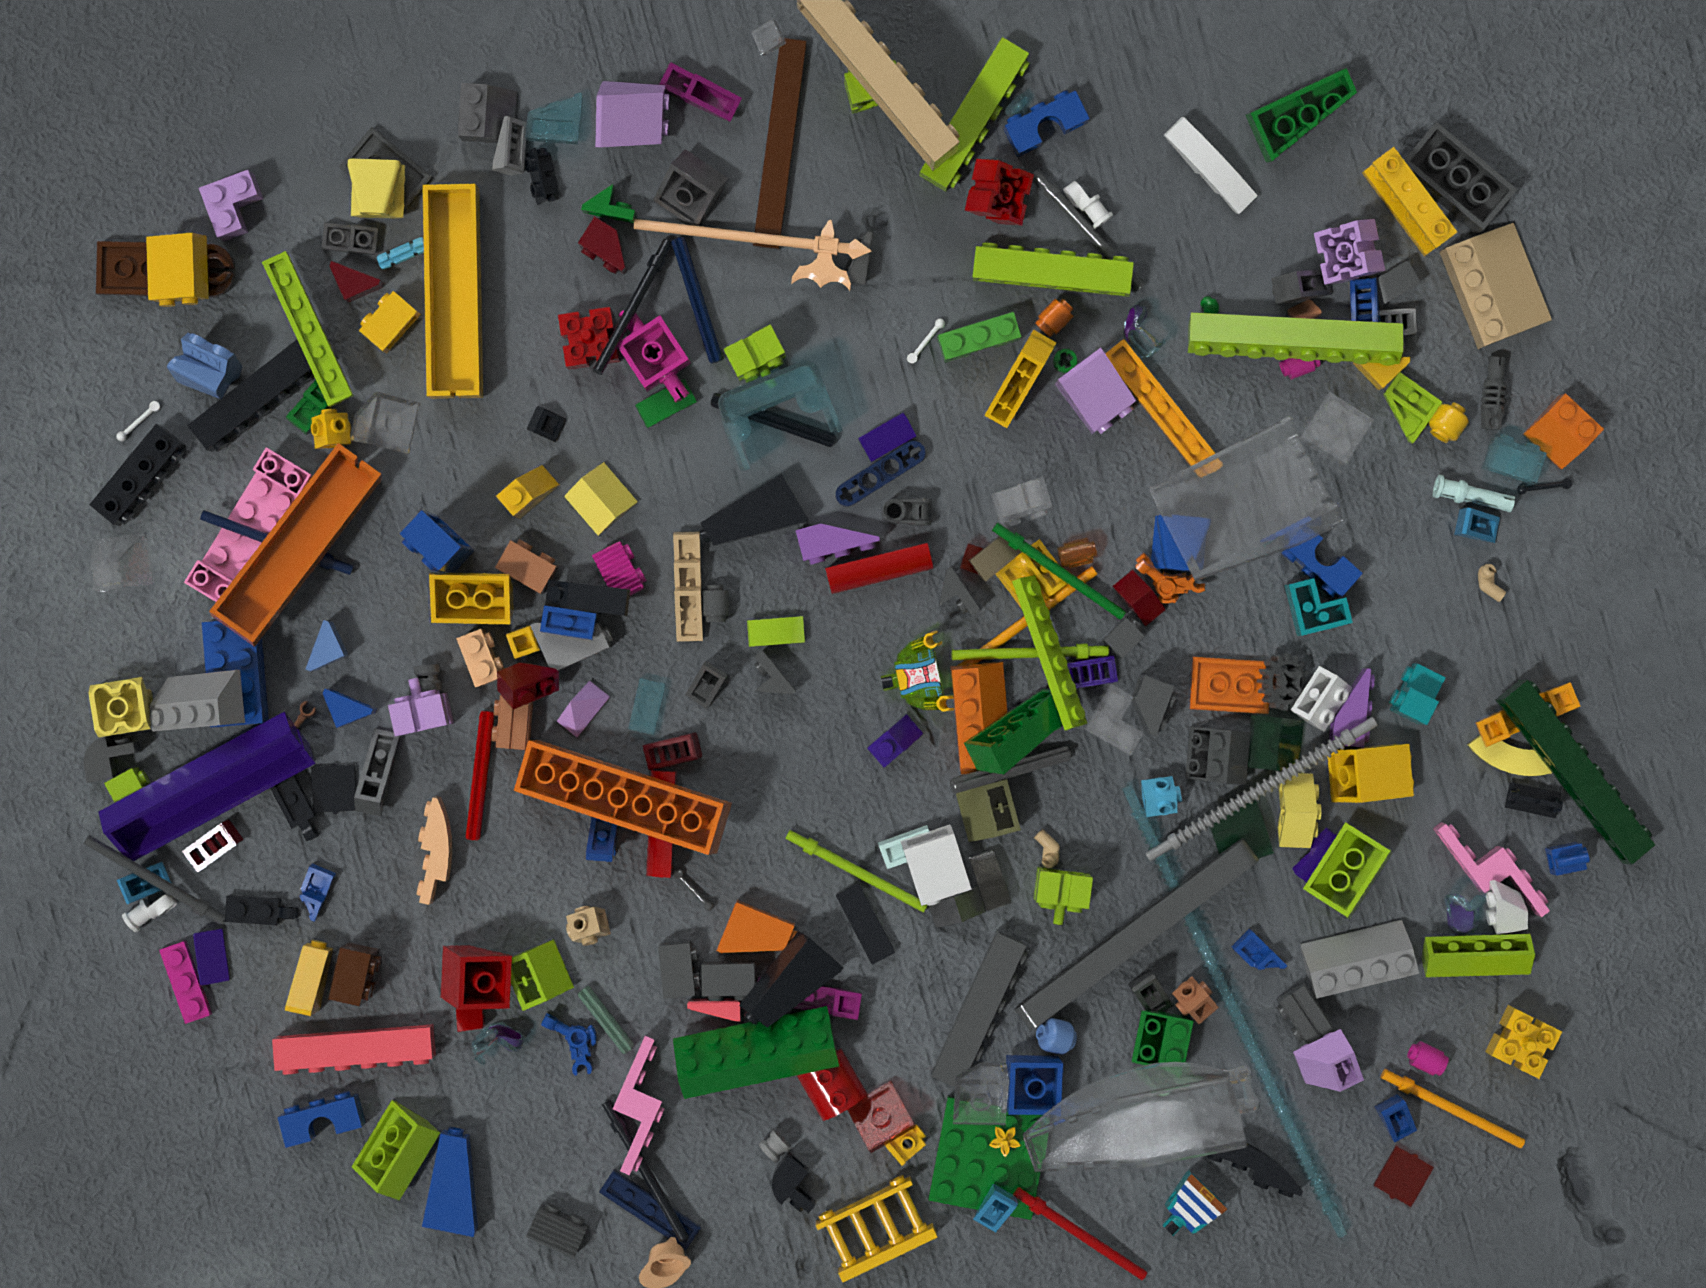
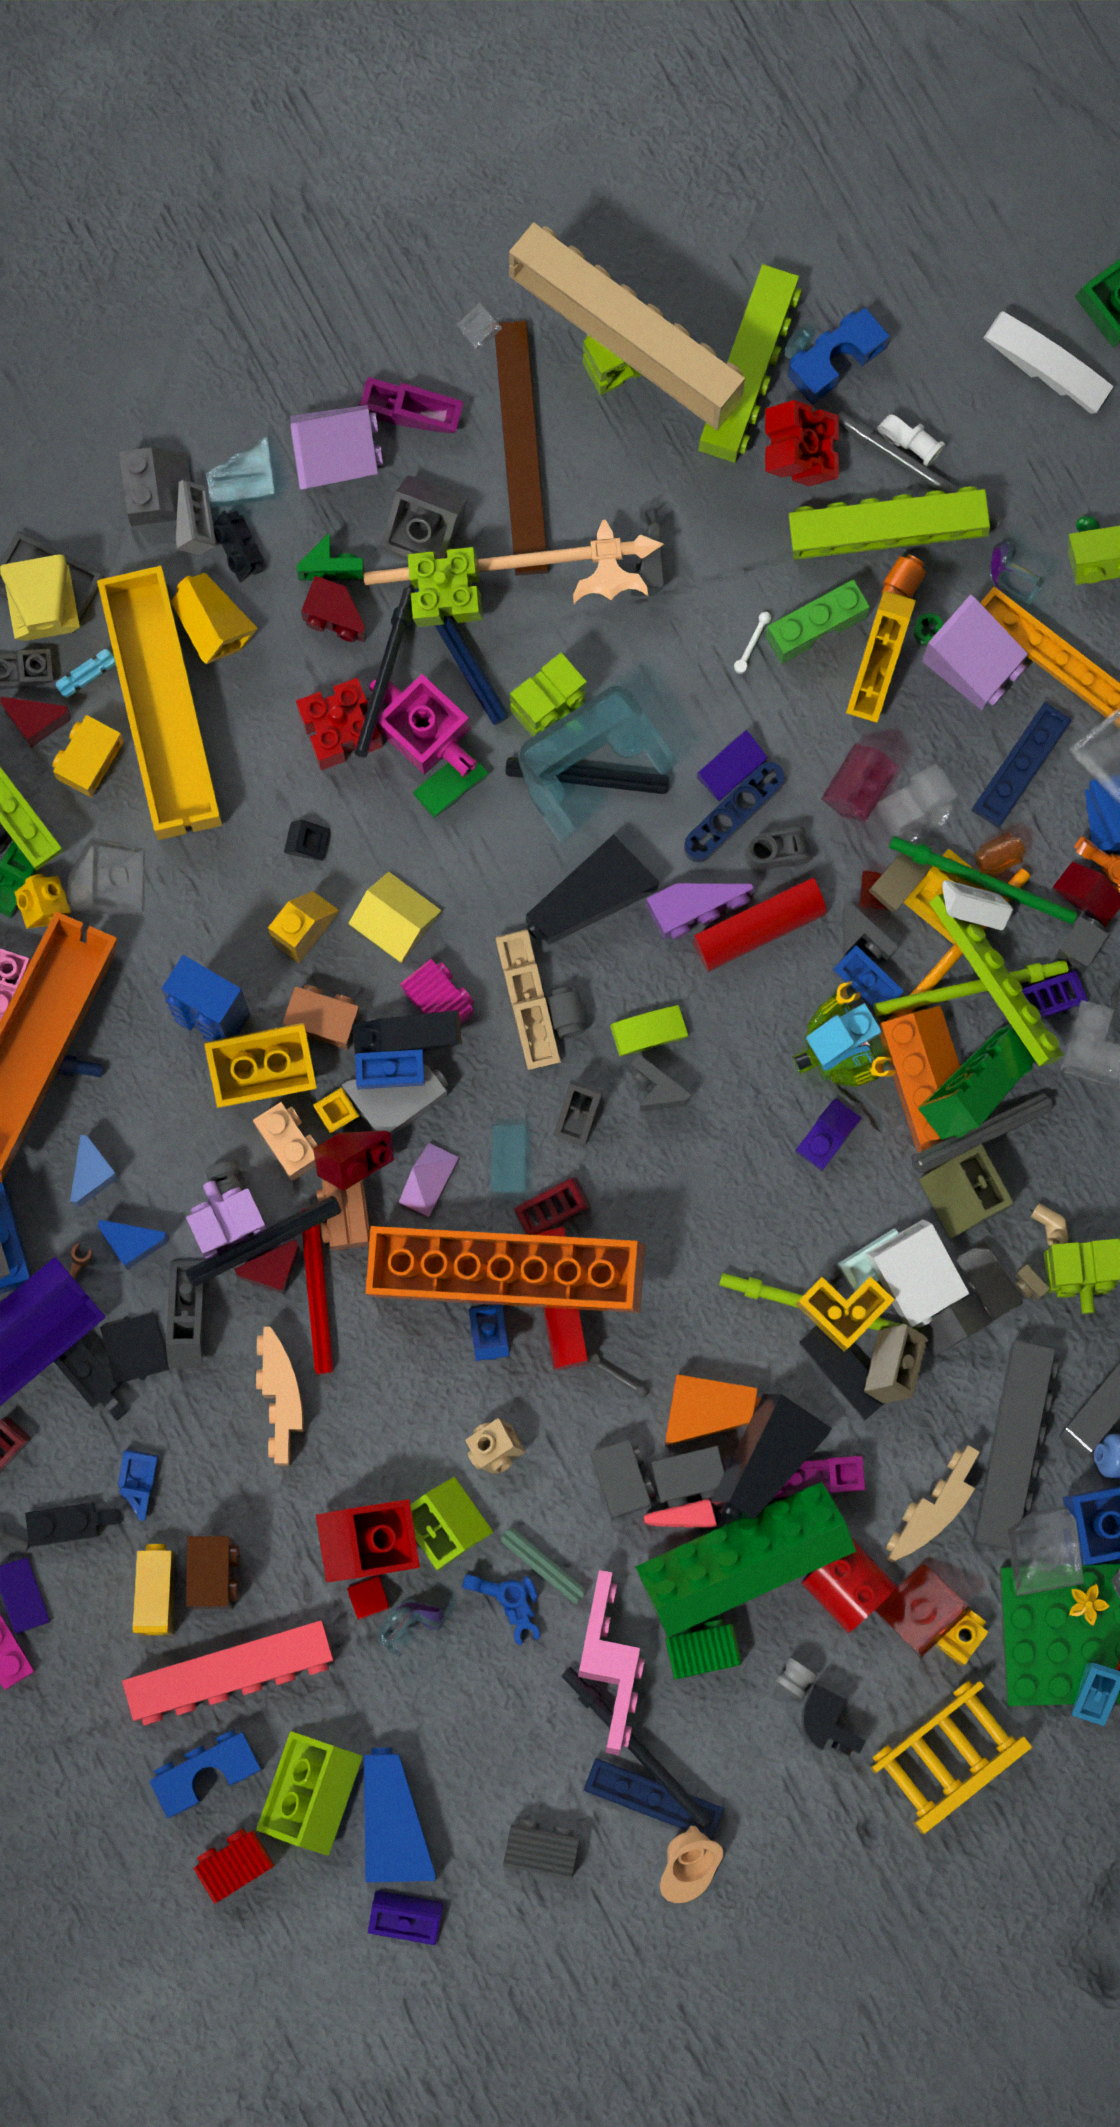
camera: 15 degrees left, 10 degrees down
none -> yellow slope [170,573,258,664]
none -> black axle [185,1196,341,1286]
none -> red brick [193,1828,276,1904]
none -> dark red slope [234,1239,300,1294]
none -> dark purple slope [368,1891,443,1945]
none -> lime brick [407,547,483,627]
none -> green brick [665,1619,742,1680]
none -> yellow brick [795,1276,895,1352]
none -> medium azure slope [806,1003,882,1067]
none -> clear pink brick [821,744,899,822]
none -> blue plate [832,945,904,1010]
none -> dark tan brick [864,1324,928,1404]
none -> tan slope [885,1445,980,1563]
none -> white slope [942,880,1013,930]
none -> dark blue tile [972,702,1072,828]
none -> dark tan plate [1014,1264,1050,1302]

